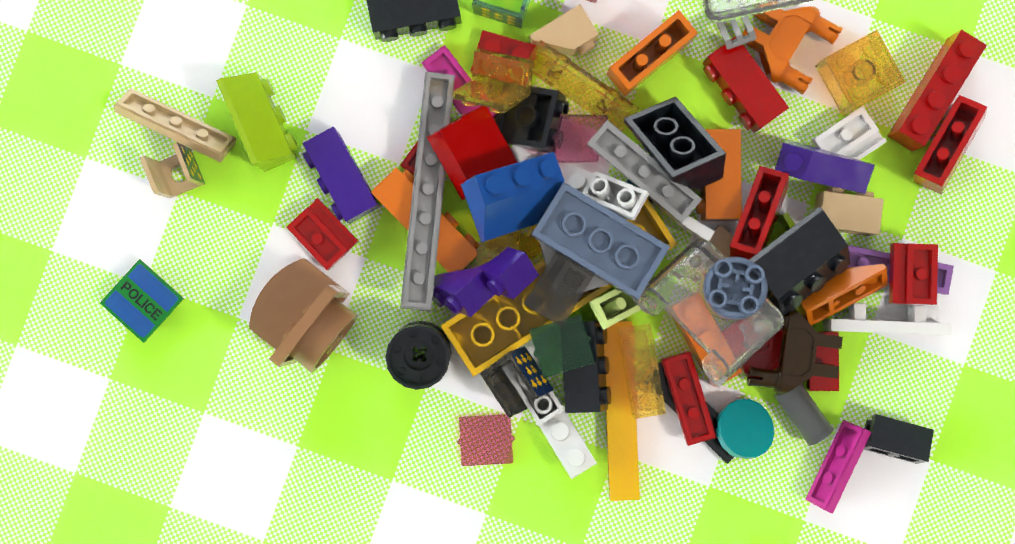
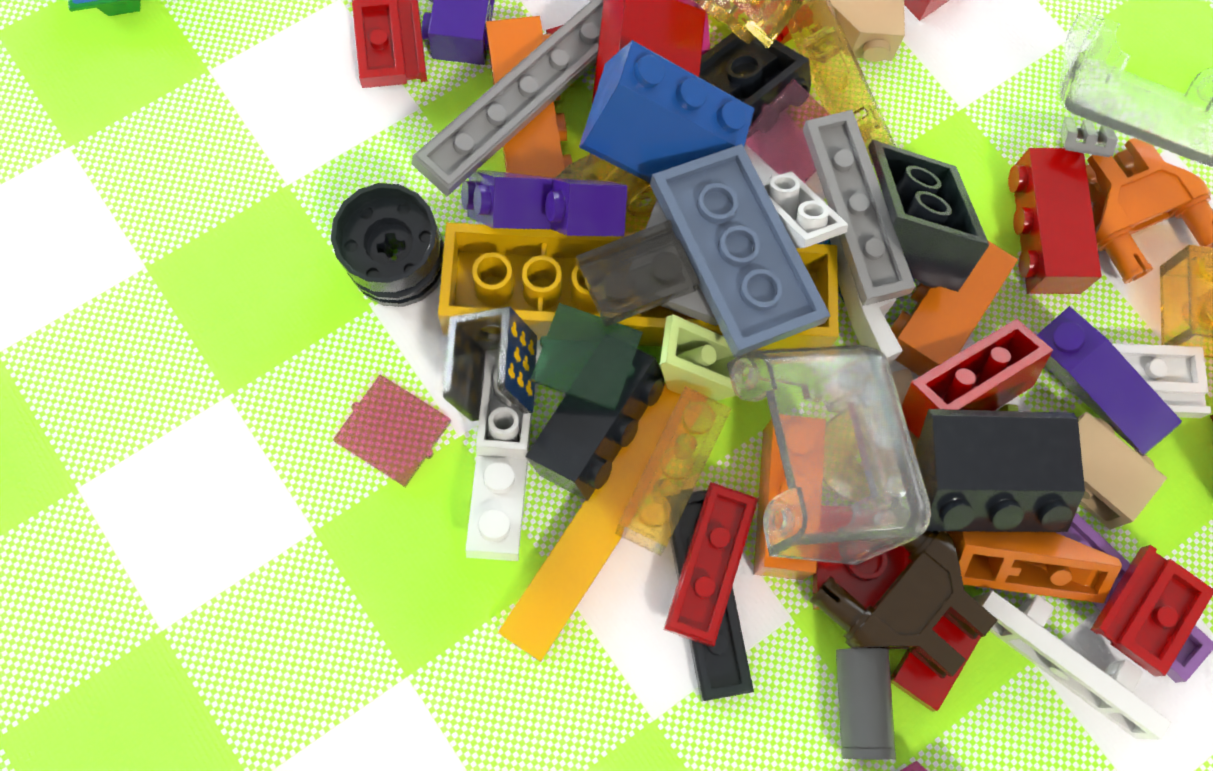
camera: 25 degrees right, 15 degrees down
medium nougat piece [249,258,358,373] -> none
orange brick [606,10,698,97] -> none
sand blue tile [703,257,768,320] -> none
teal tile [716,399,775,459] -> none

